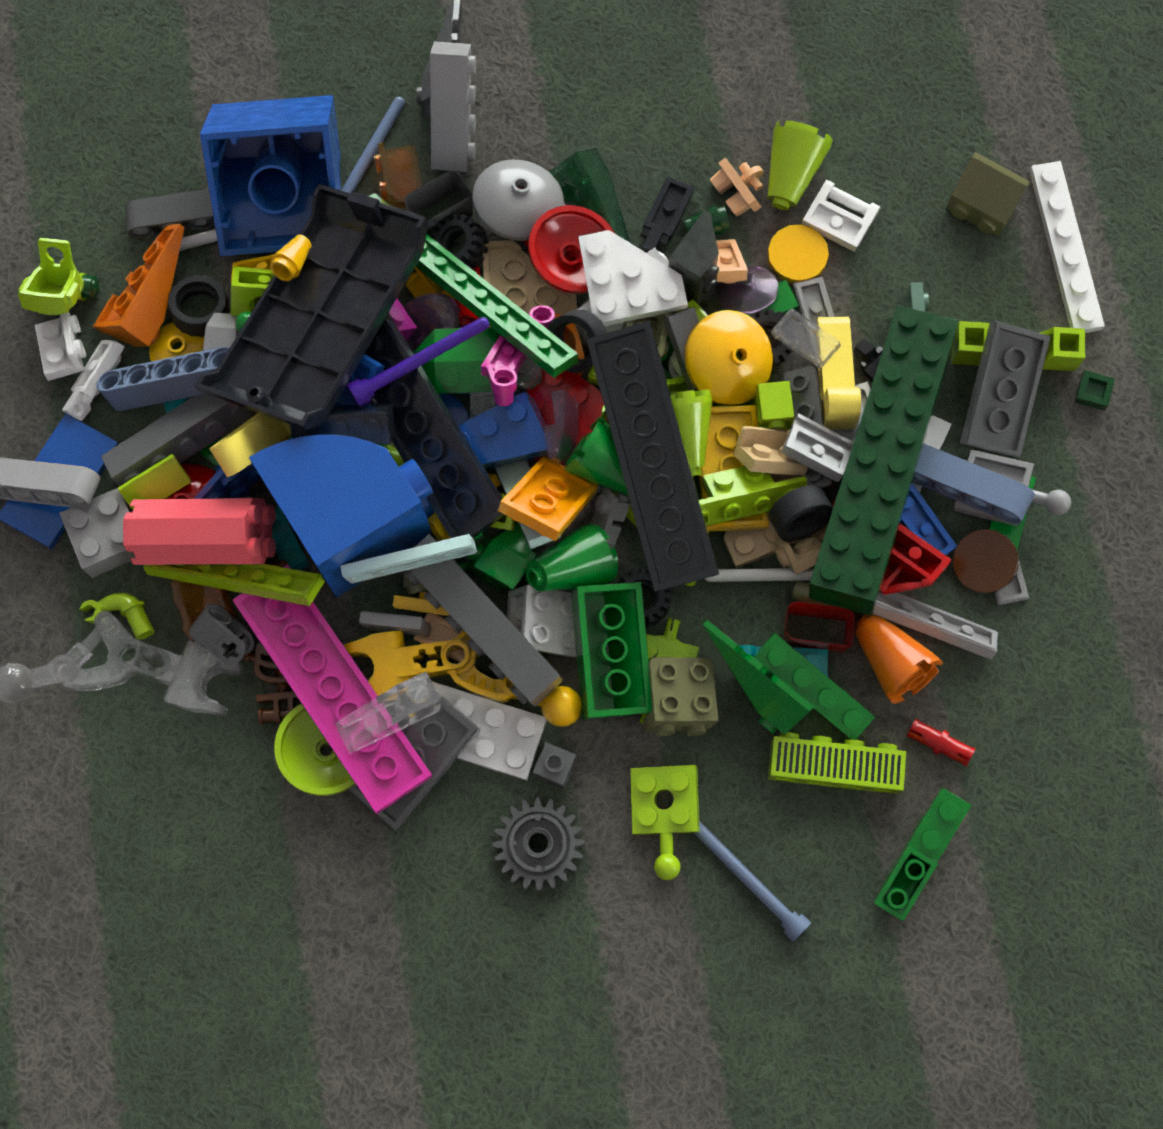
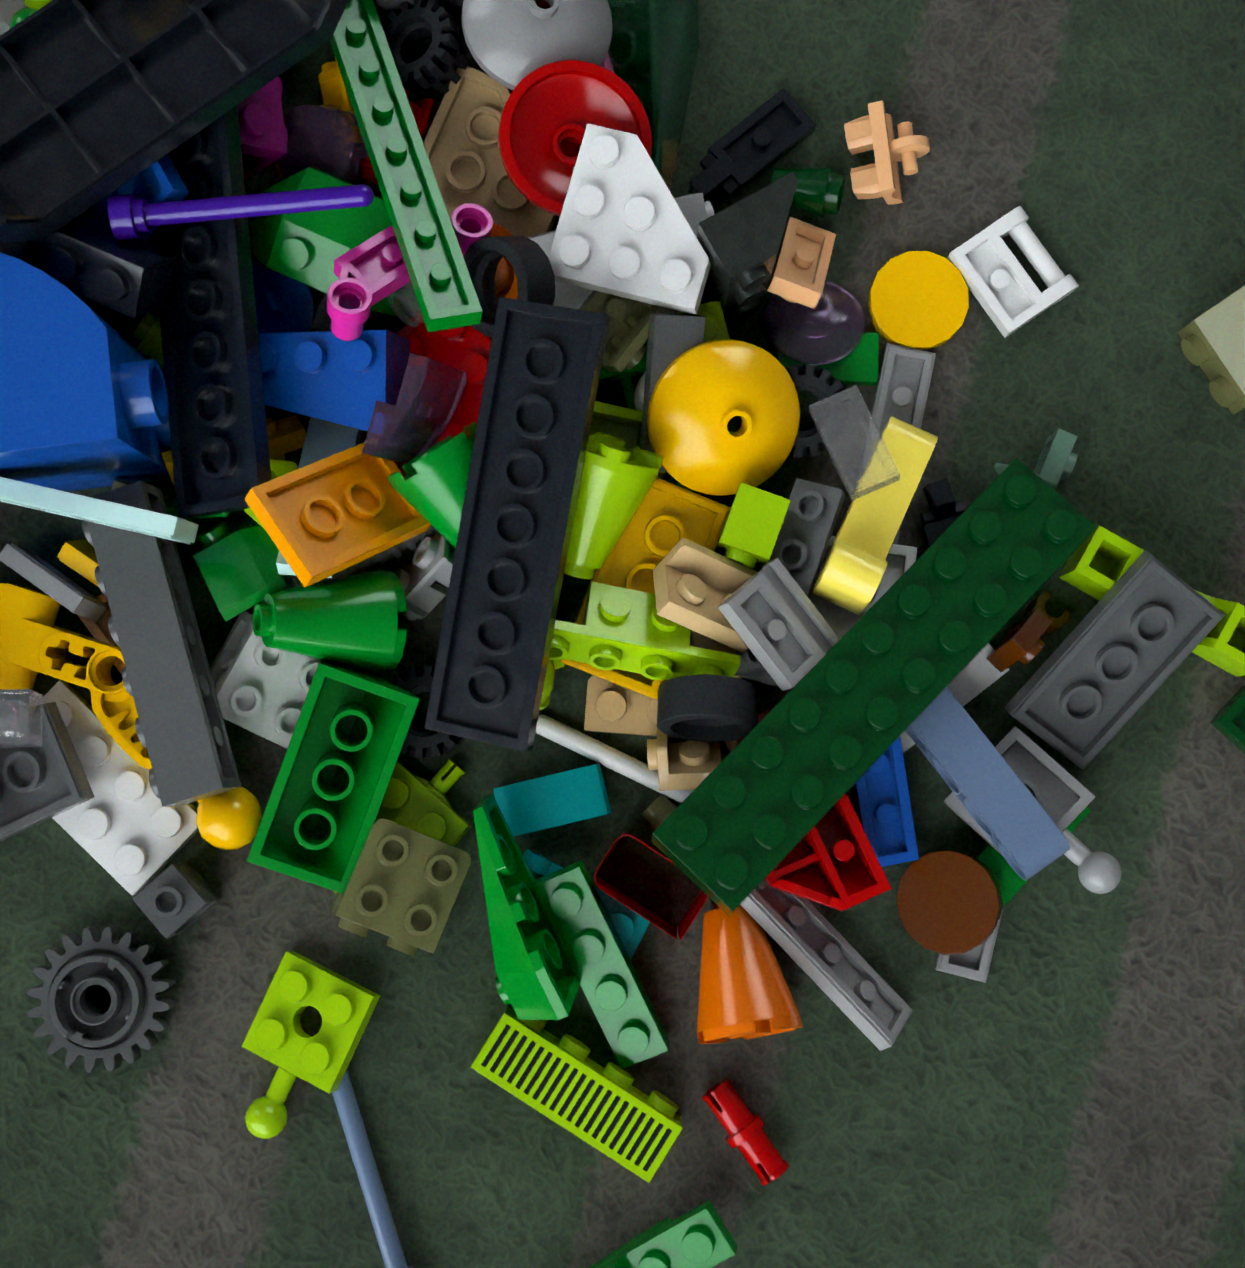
camera: 25 degrees right, 10 degrees up
lime cone [767,121,833,210] -> none
none -> teal slope [493,763,612,836]
none -> reddish brown plate [986,591,1071,672]

